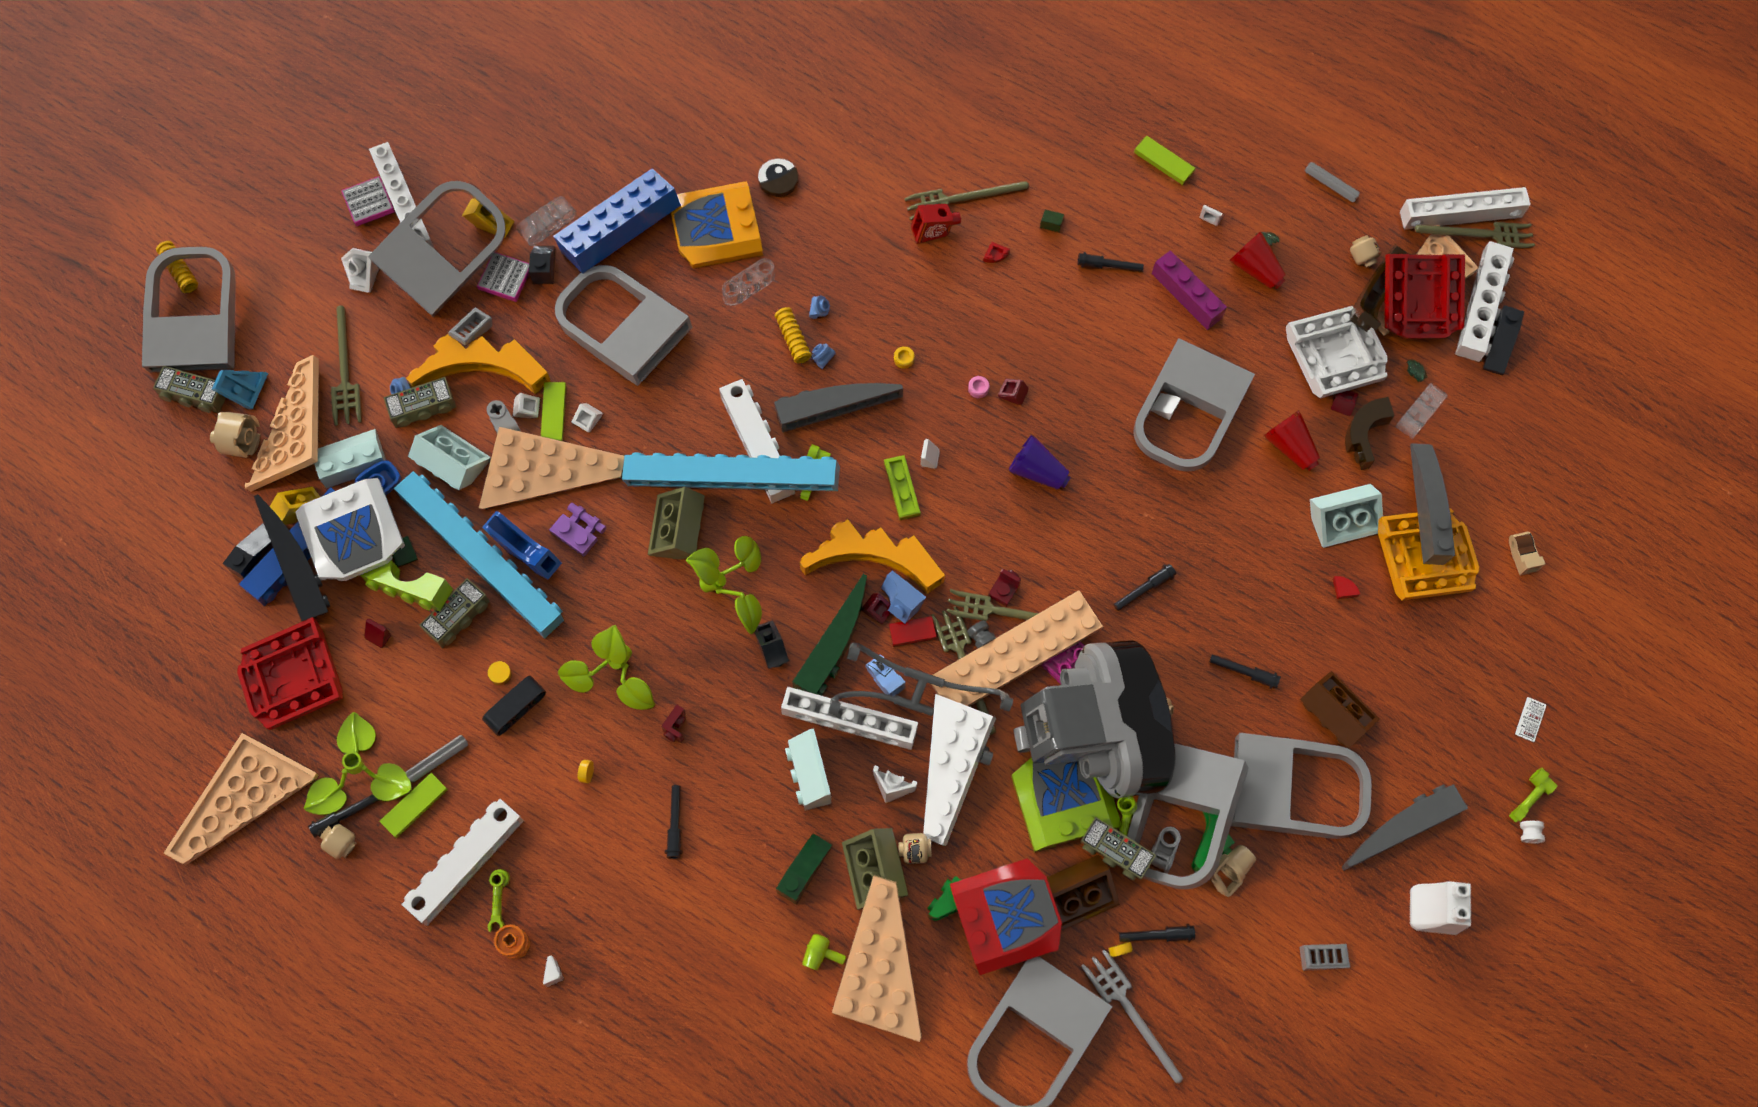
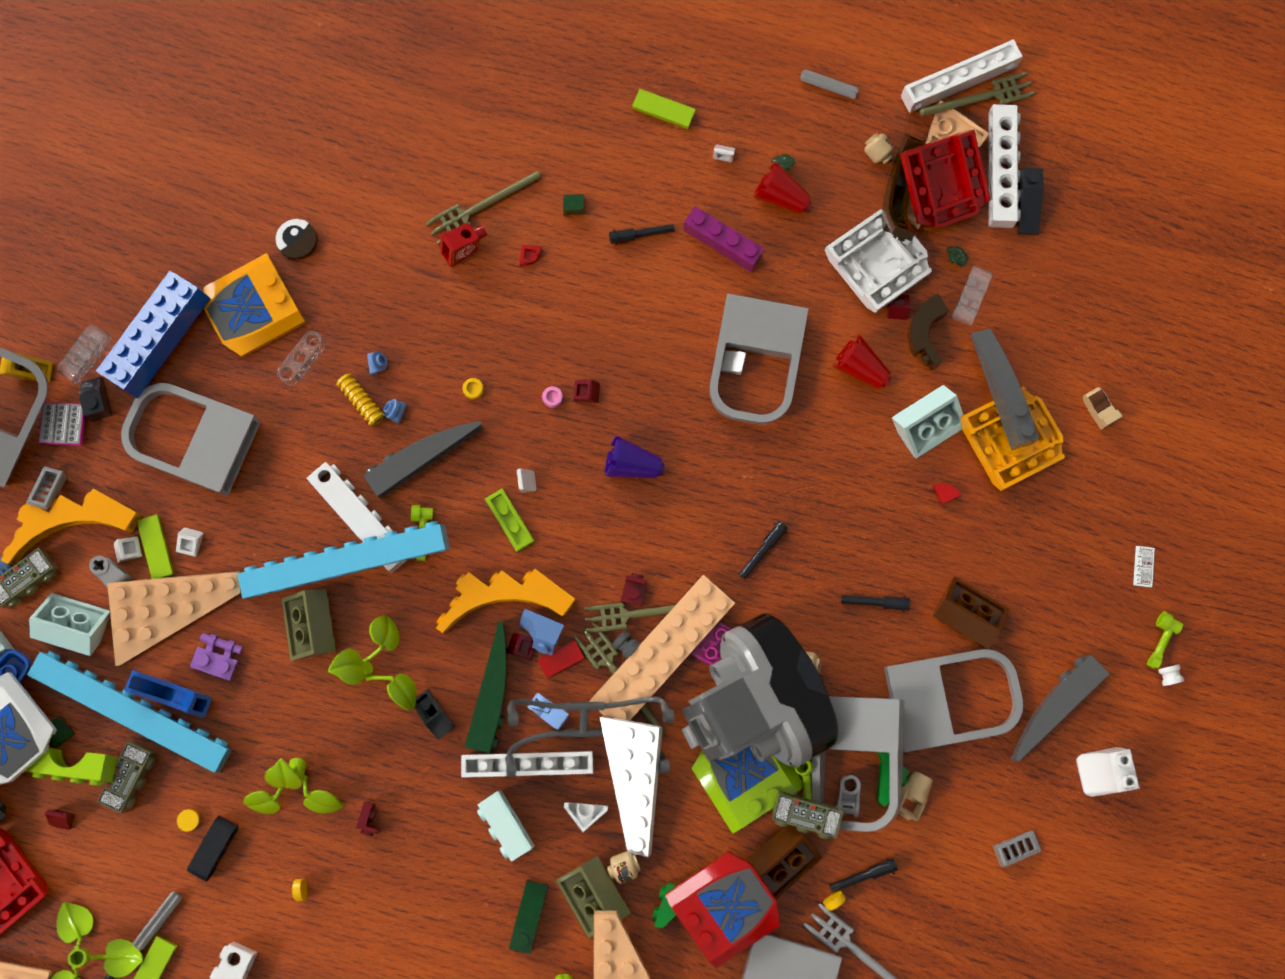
camera: 15 degrees left, 10 degrees up
black pin [664,785,683,859] -> none

